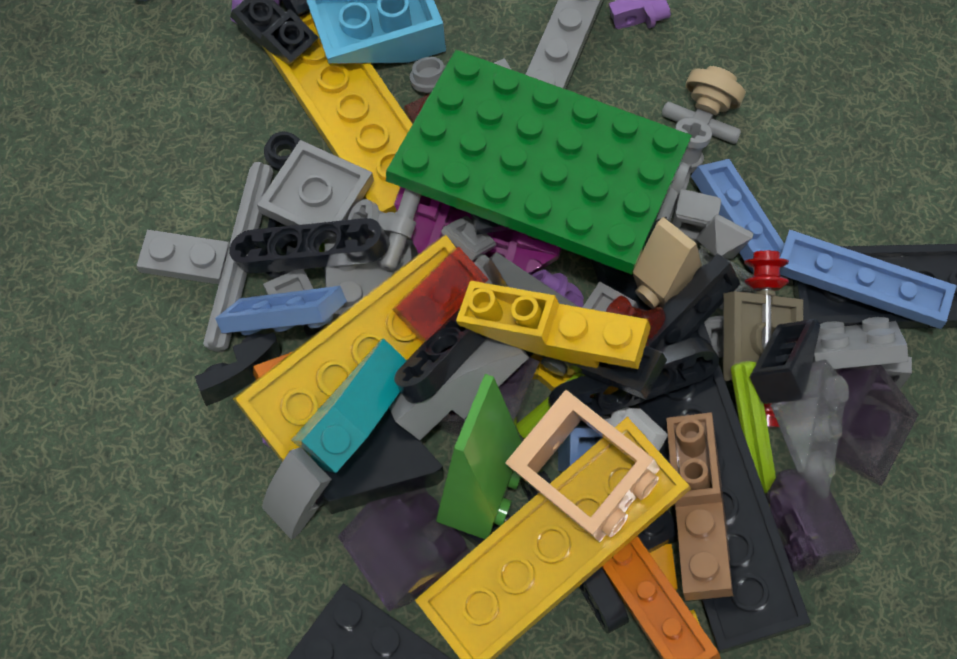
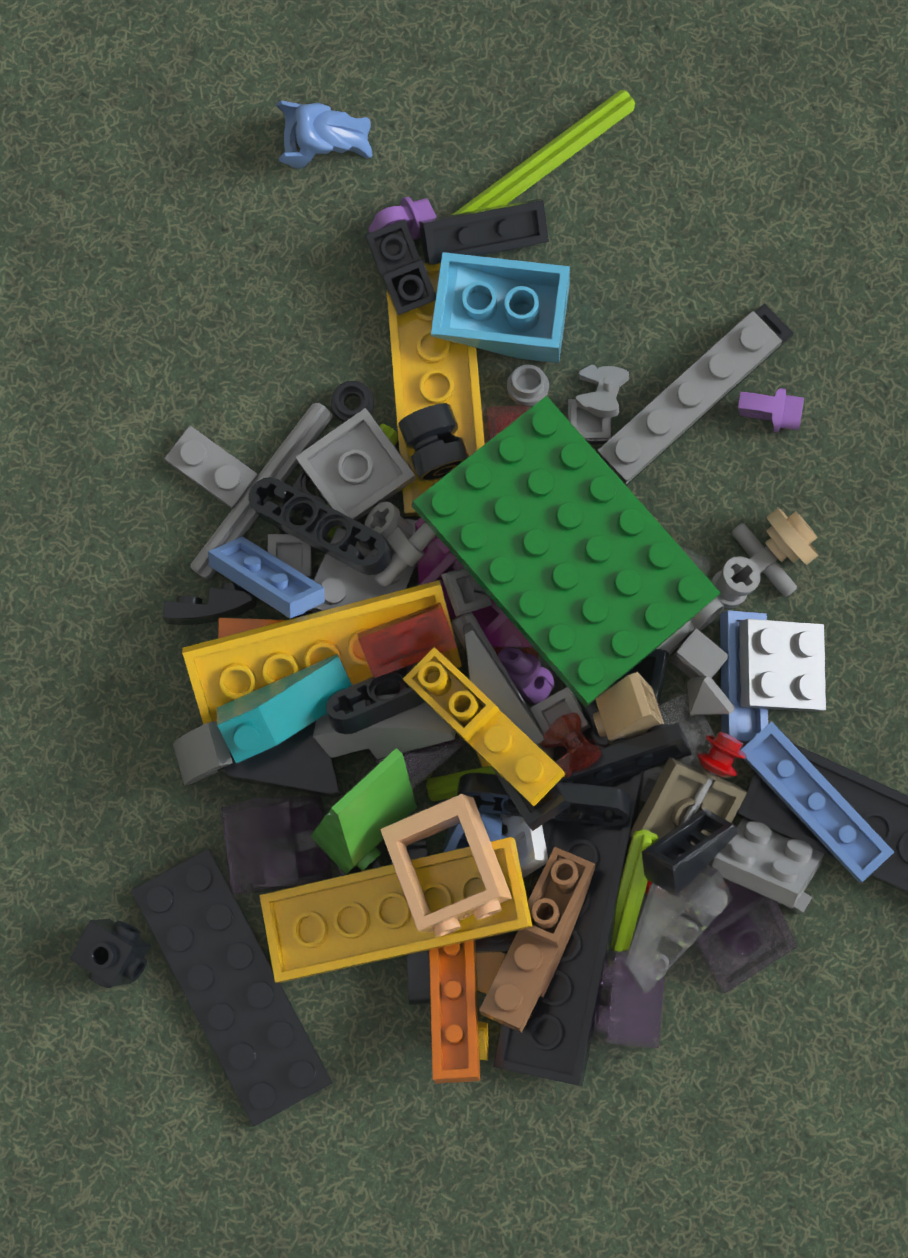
camera: 30 degrees right, 15 degrees up
none -> black wheel [398,403,469,482]
none -> light grey piece [576,365,629,418]
none -> plate [739,619,826,712]

